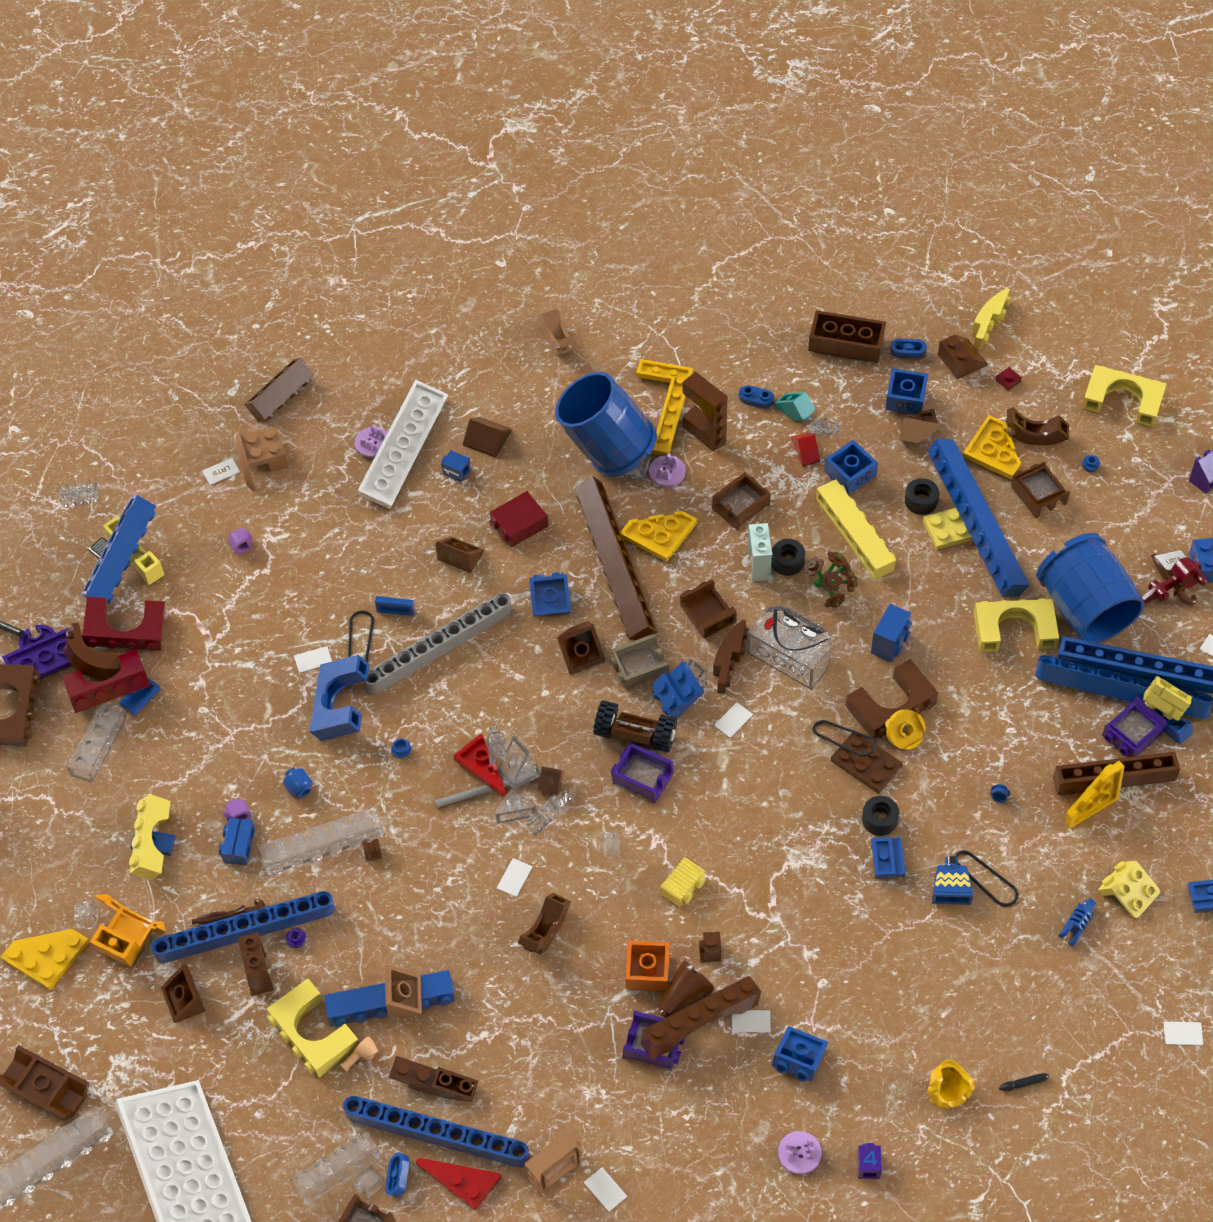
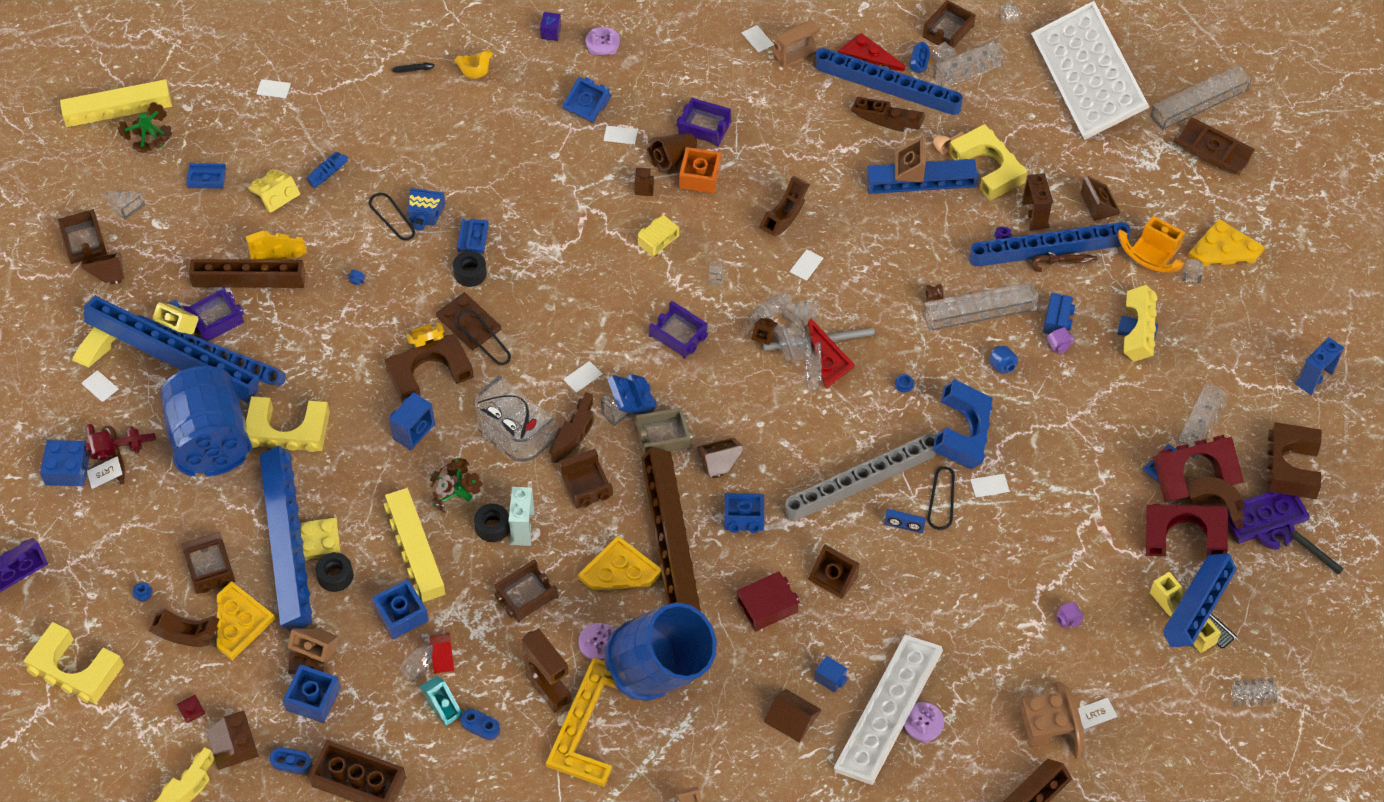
camera: 175 degrees left, 0 degrees up
plate [593,700,677,753] -> none
reddish brown arch [641,976,761,1060] -> none

